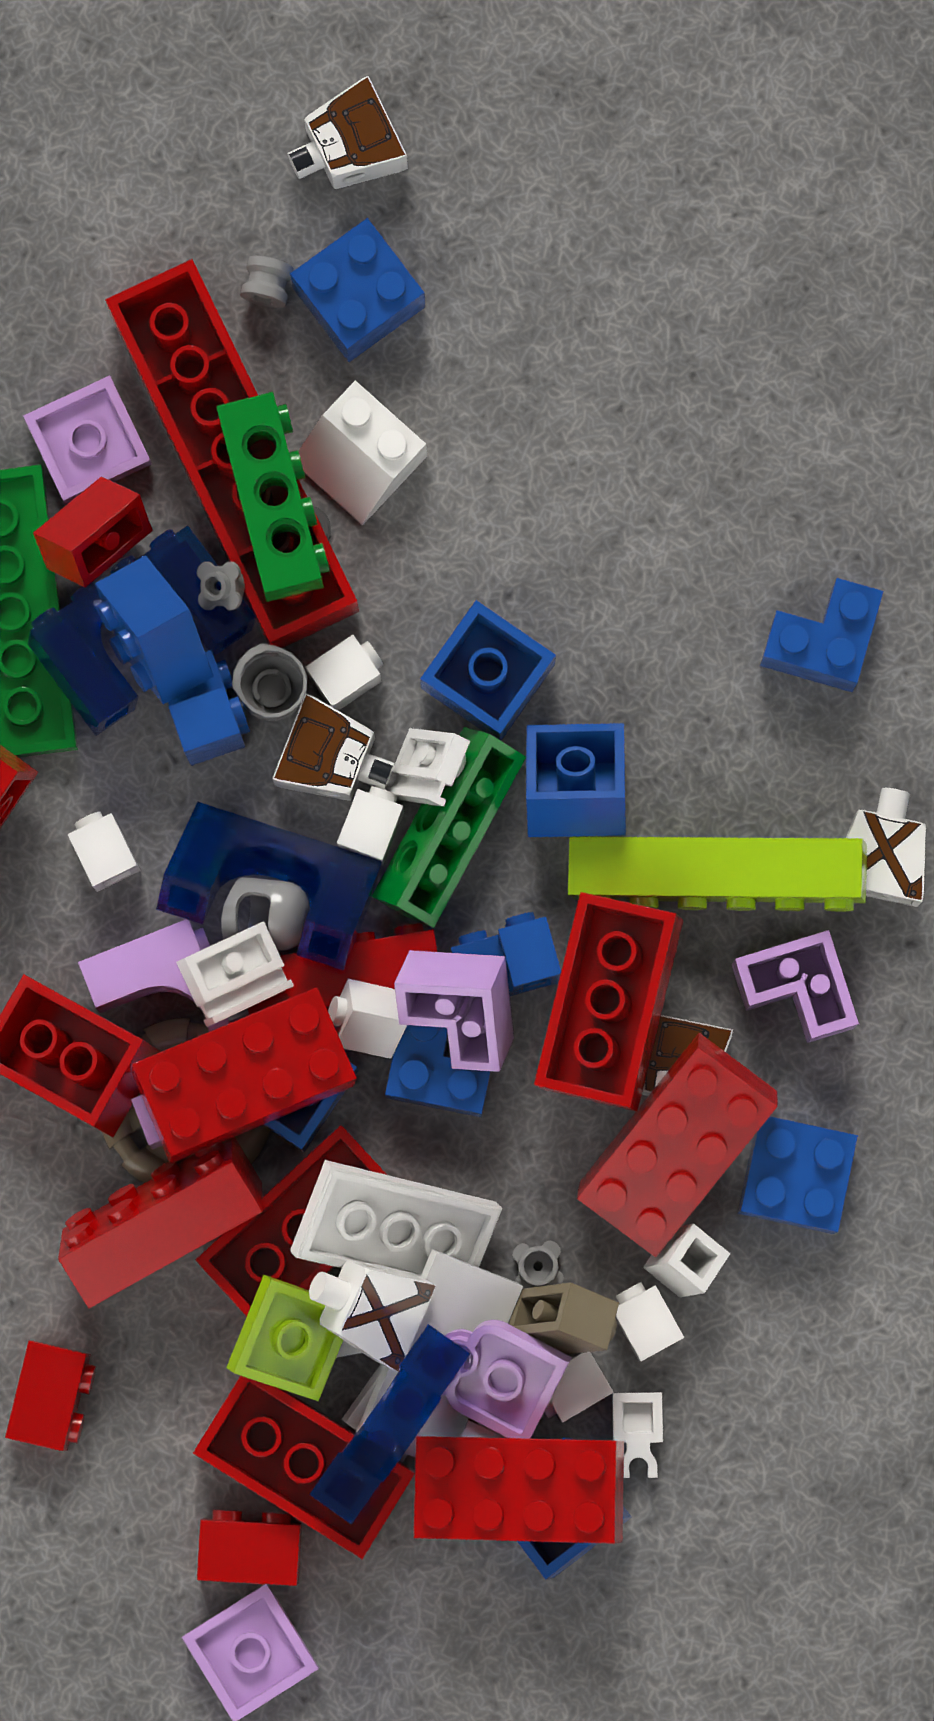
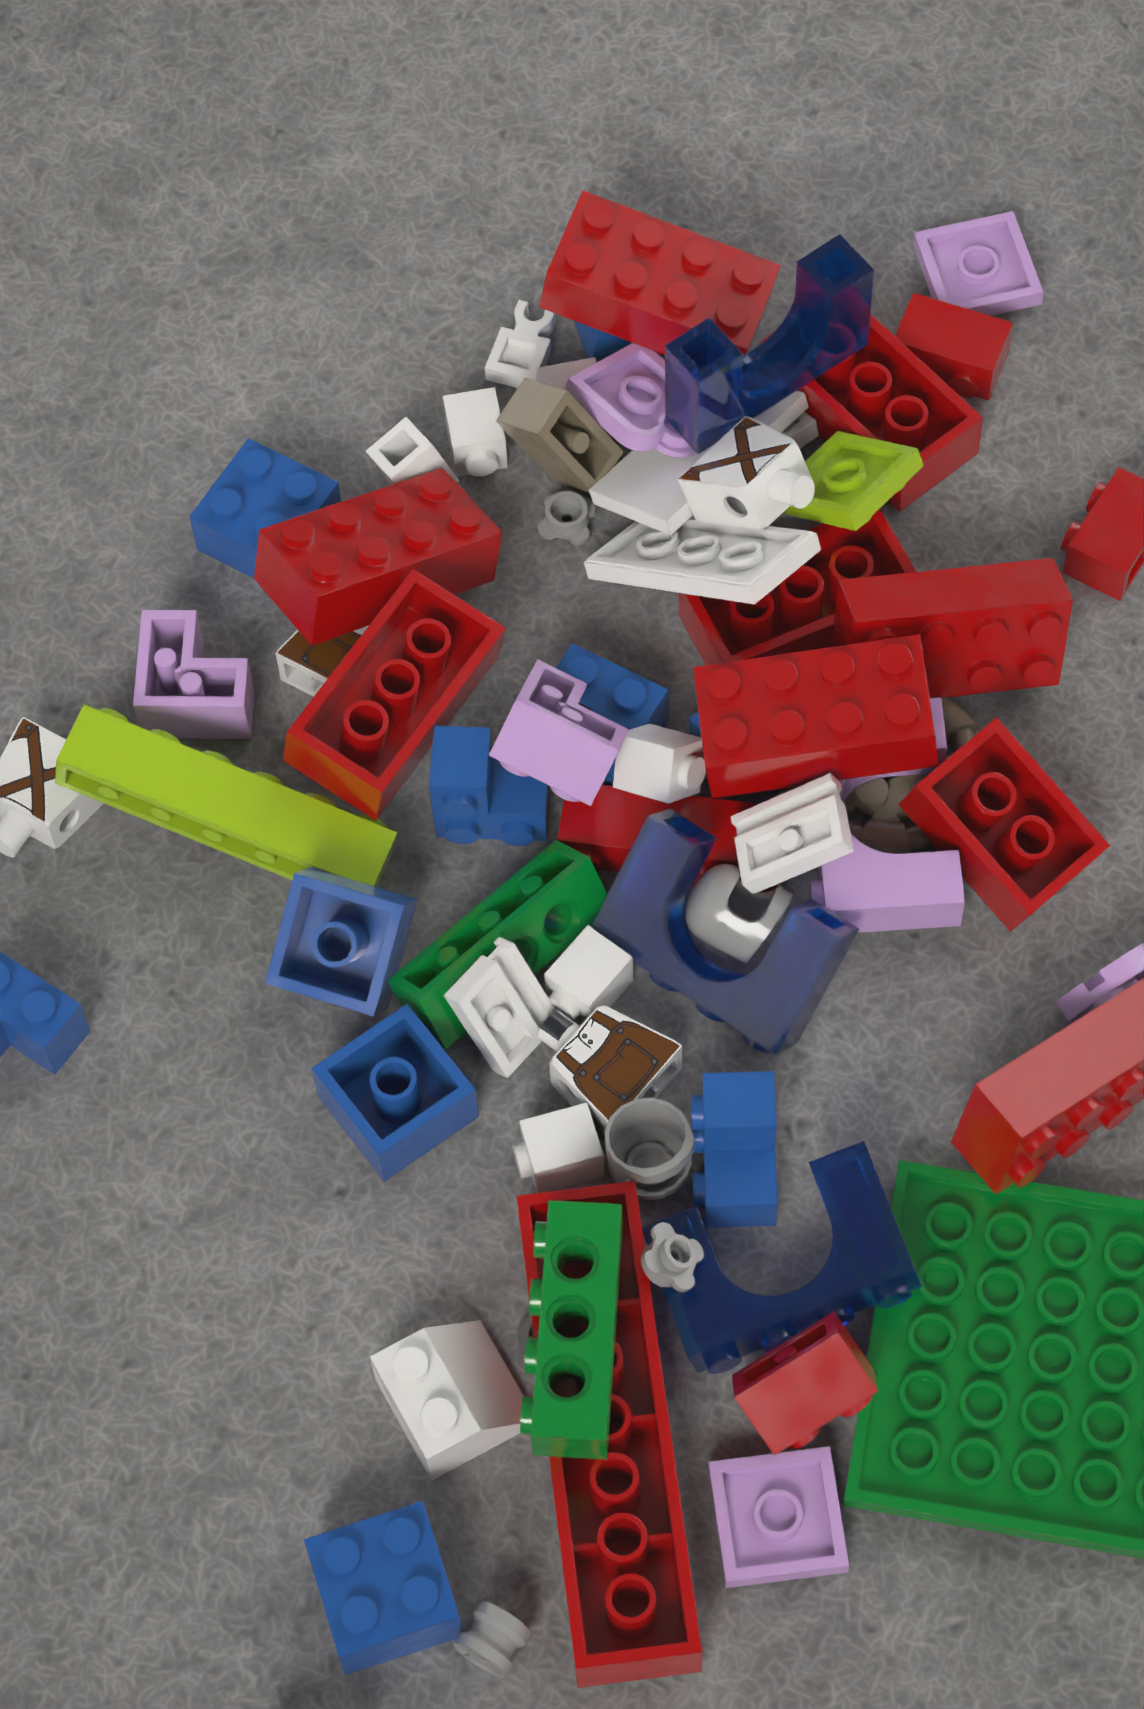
camera: 160 degrees left, 20 degrees down
white brick [67,812,141,892] -> none
blue brick [95,555,214,705] -> none

